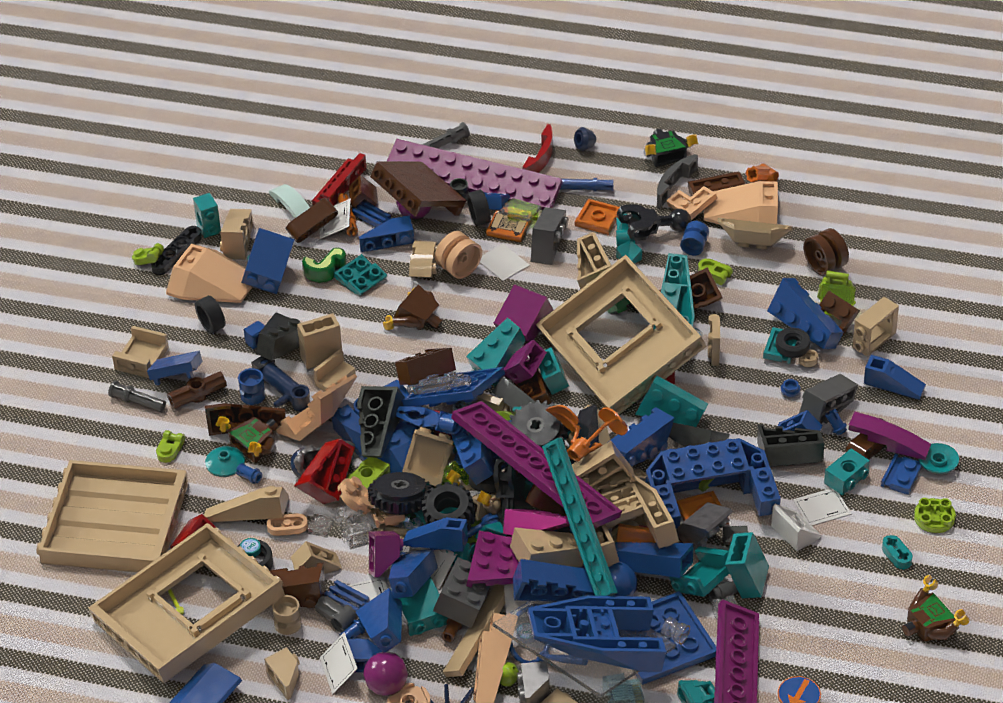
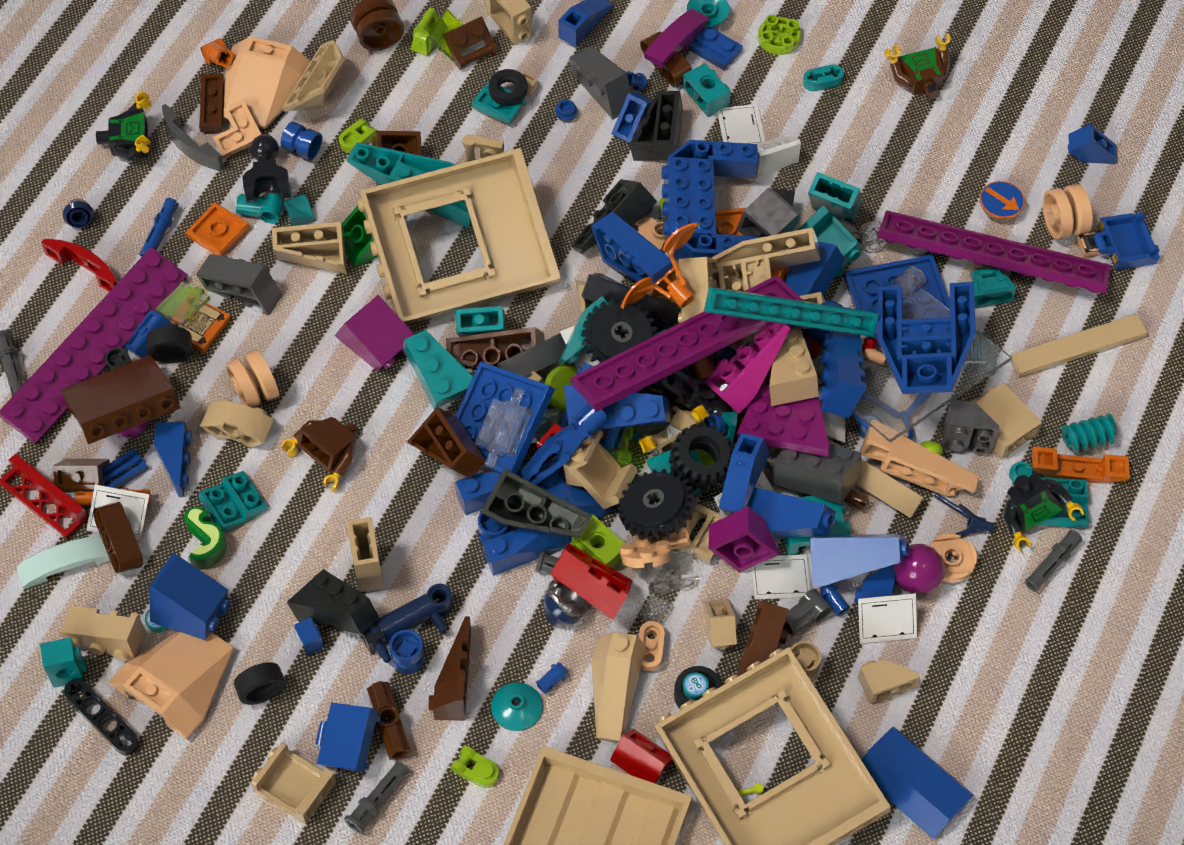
camera: 80 degrees left, 15 degrees up
lime plate [132,243,164,265] -> none
torso [216,416,278,463] -> none
light nougat wedge [276,374,357,441] -> none
tan panel [314,349,356,392] -> none
blue tile [324,580,370,611] -> none
white sticker [480,244,529,281] -> none
magenta torso [504,340,547,384] -> none
teal wedge [635,376,708,427] -> none
blue wedge [767,278,844,349] -> none

